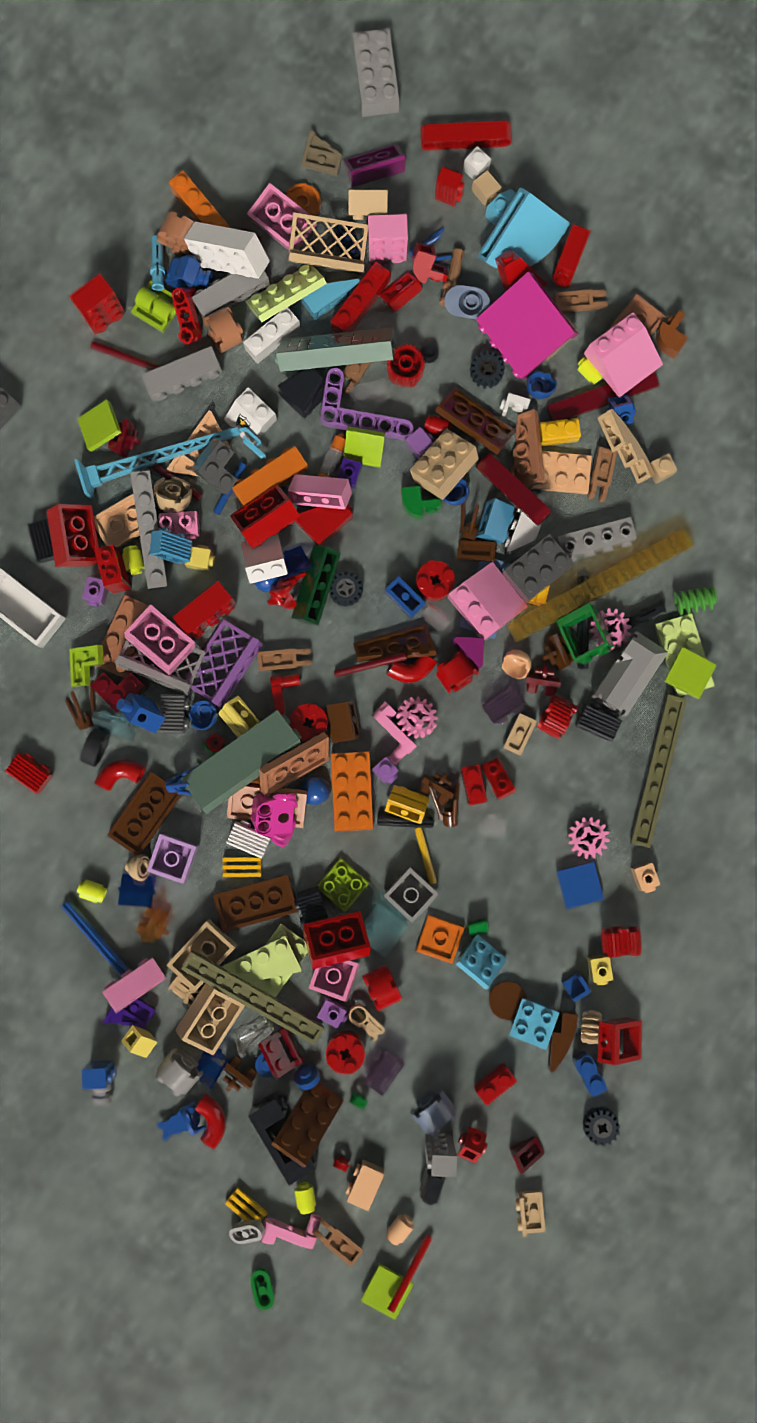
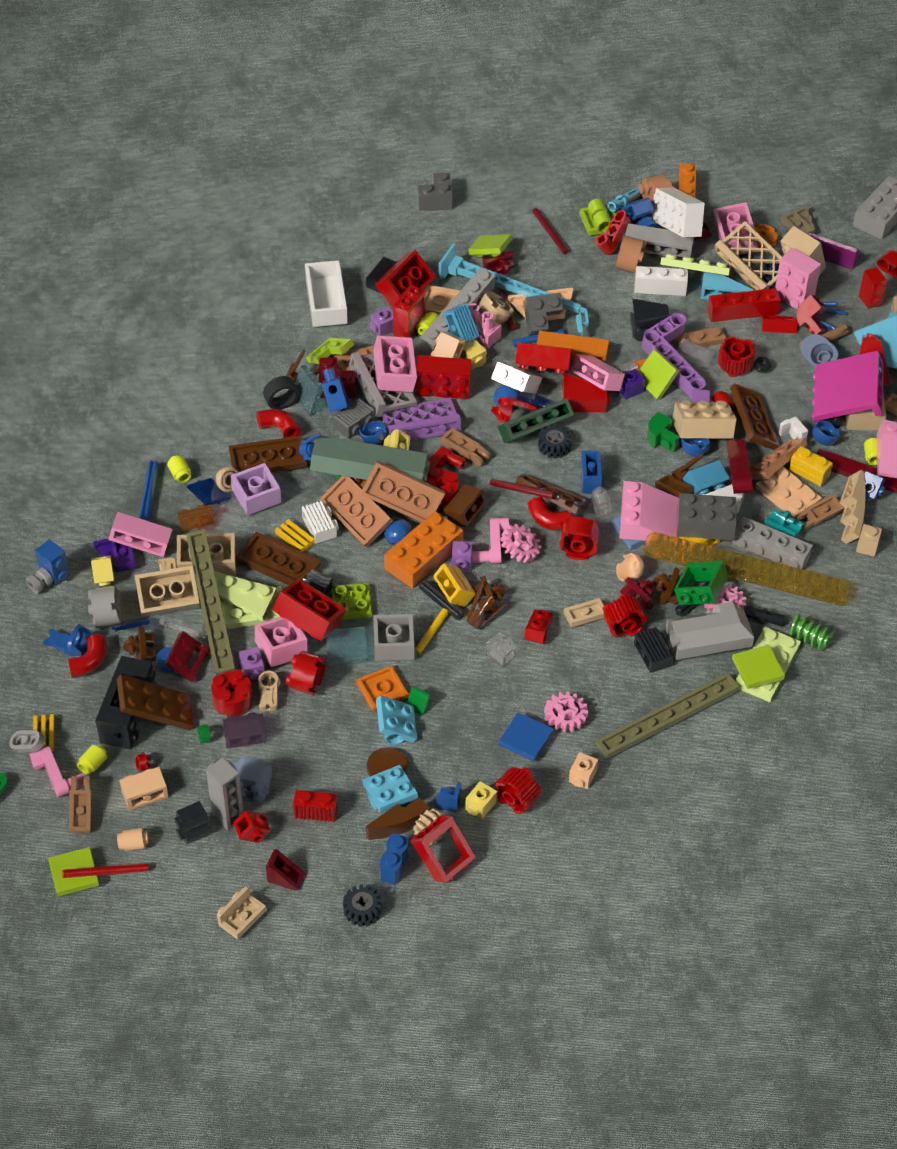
camera: 45 degrees right, 35 degrees down
red brick [5,752,53,794] -> none
red brick [69,273,125,335] -> none
light grey brick [141,346,222,401] -> none
white slope [224,388,277,444] -> none
dark pink piece [251,793,298,847] -> none
sand green brick [274,327,396,372] -> none
blue wheel [294,1064,320,1090] -> none
red brick [416,560,455,602] -> none
magenta slope [452,637,484,670] -> none
red brick [460,764,488,805] -> none
black wheel [470,351,505,389] -> none
clear purple brick [480,684,526,726] -> none
none -> light nougat brick [430,332,466,358]
none -> teal hips [765,509,804,537]

